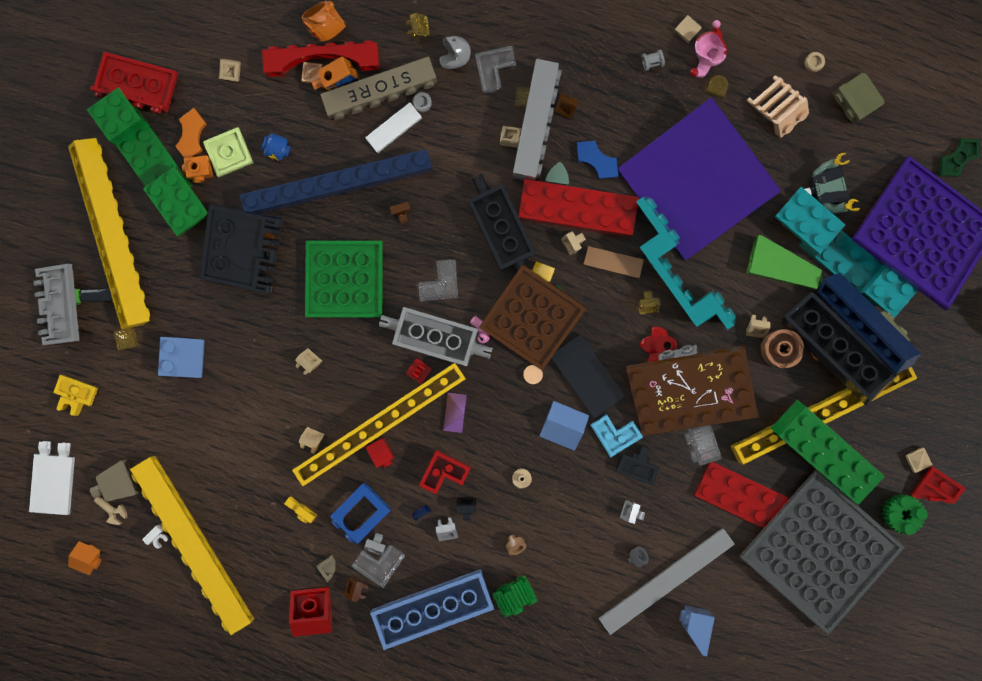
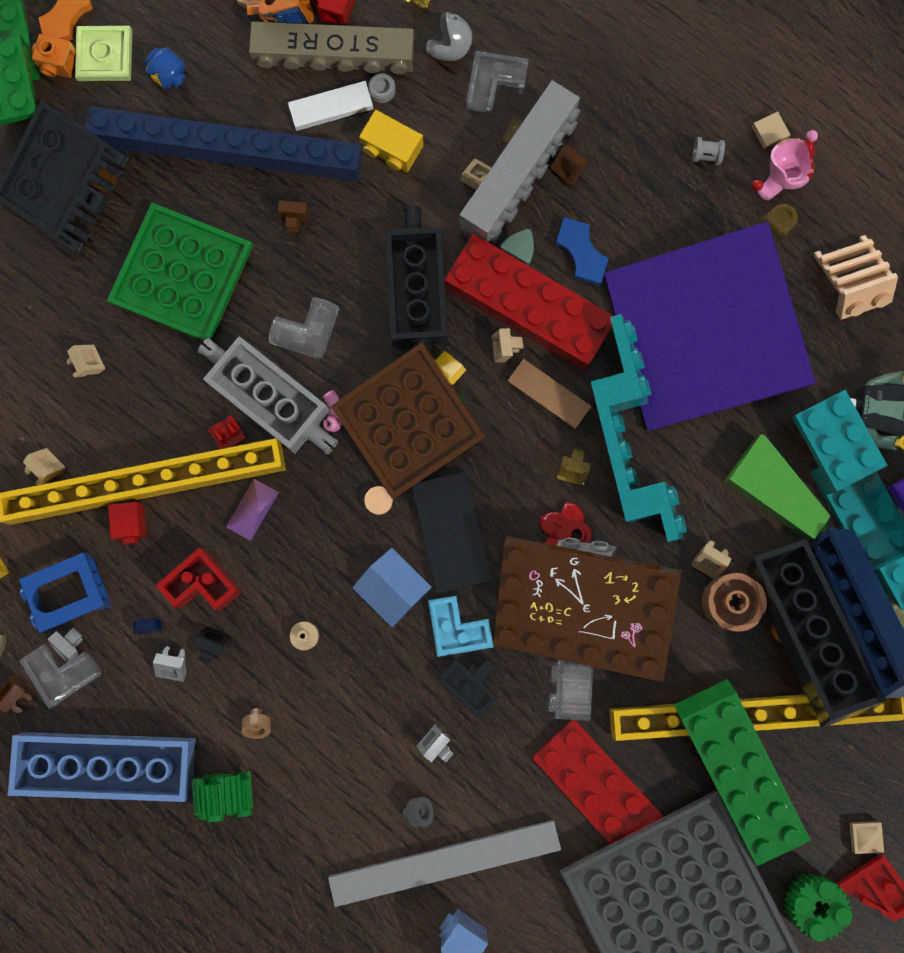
camera: 20 degrees right, 5 degrees down
none -> yellow brick [359,109,424,173]

